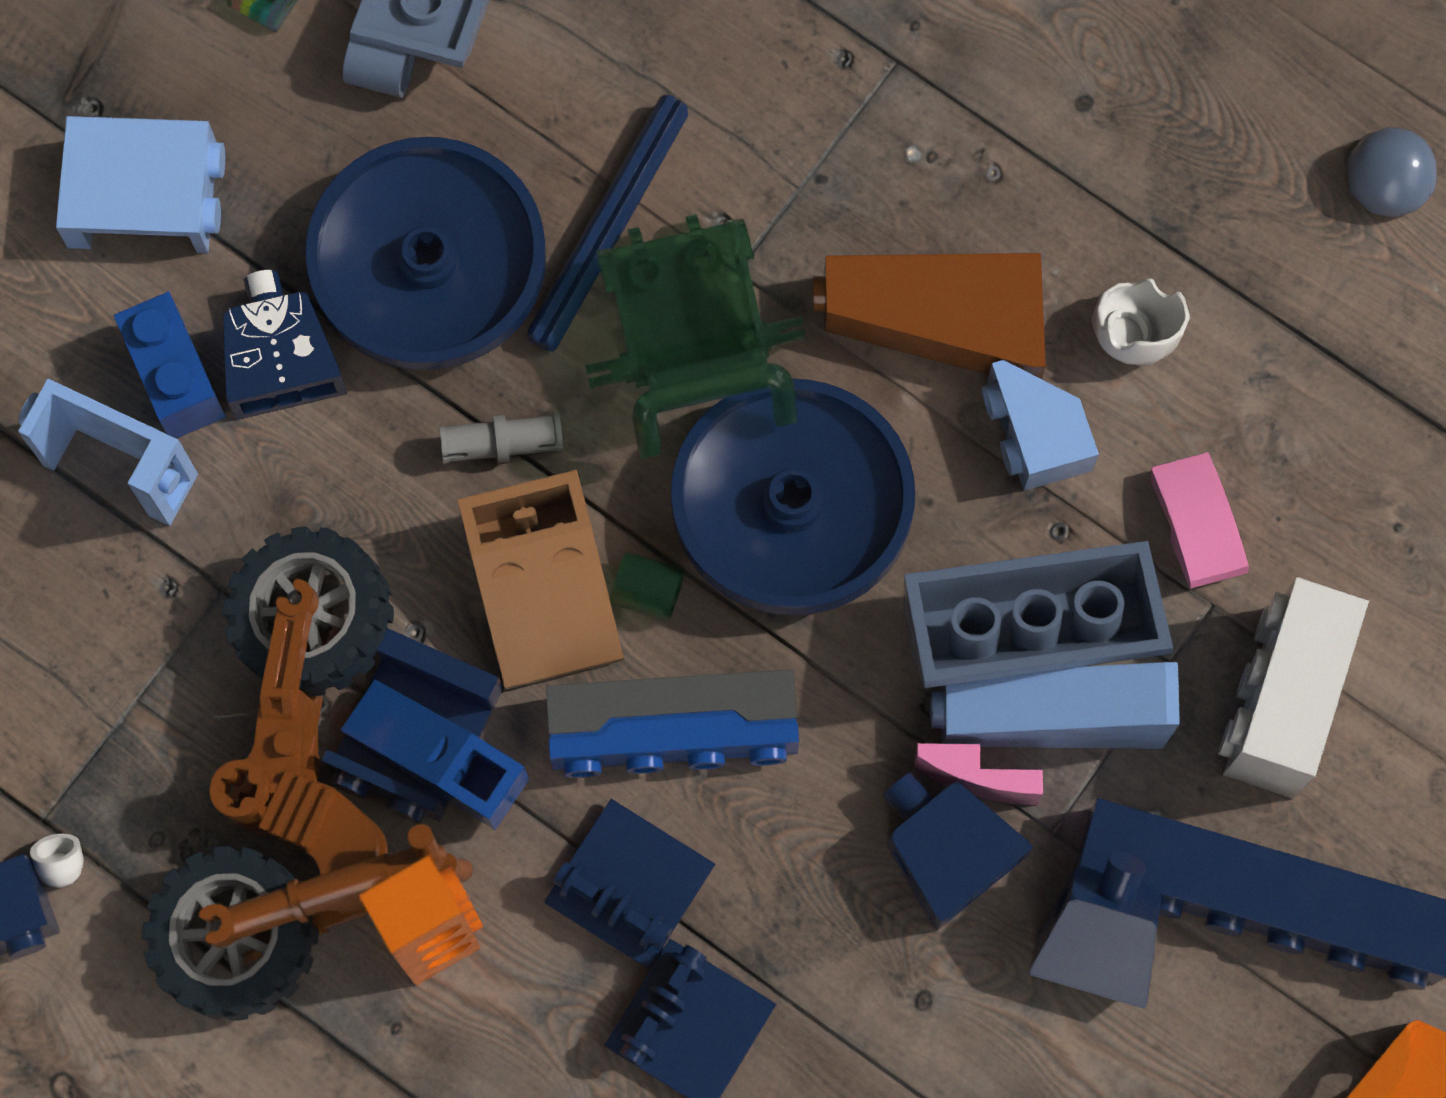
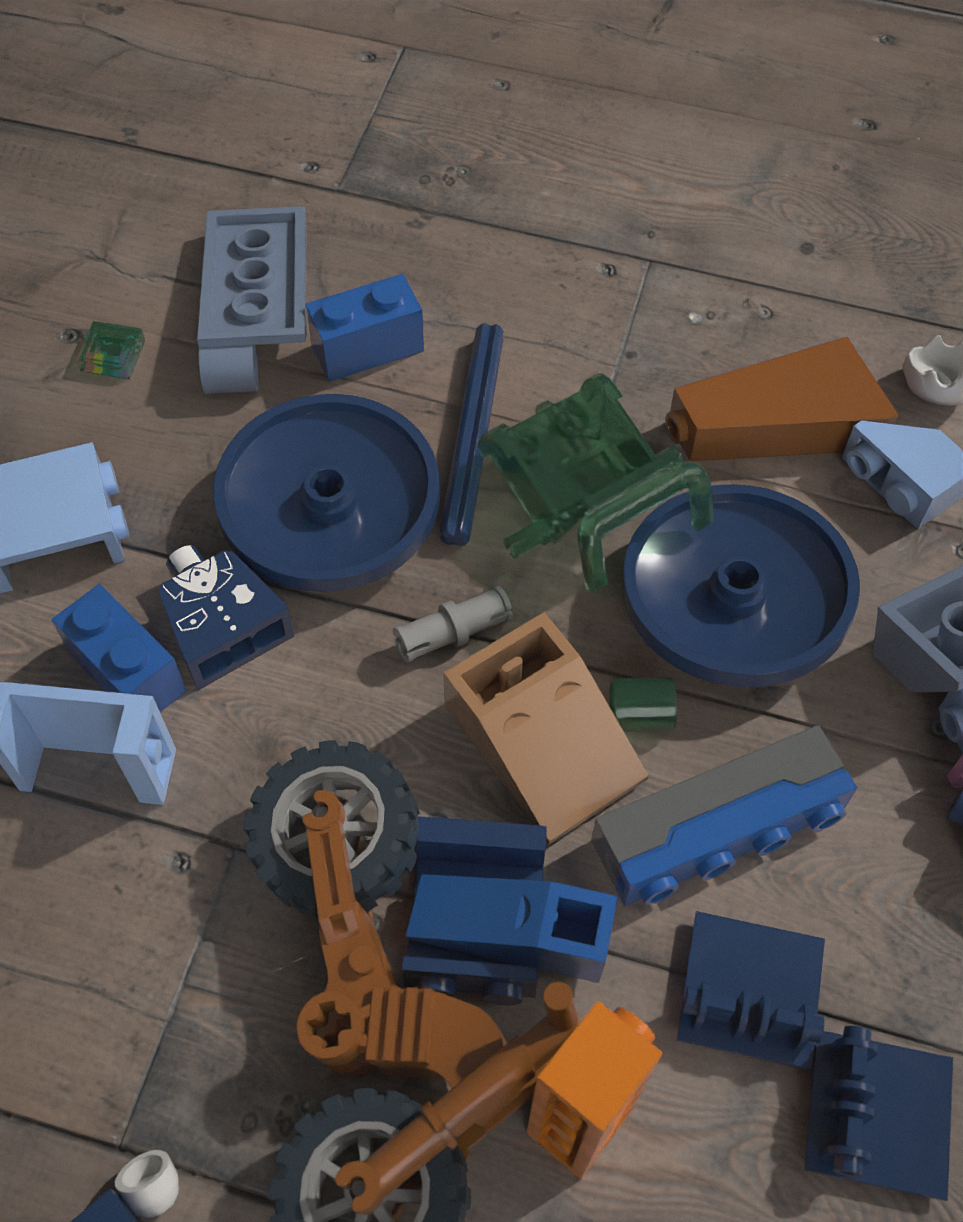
camera: 20 degrees left, 15 degrees down
none -> blue brick [305,273,424,382]

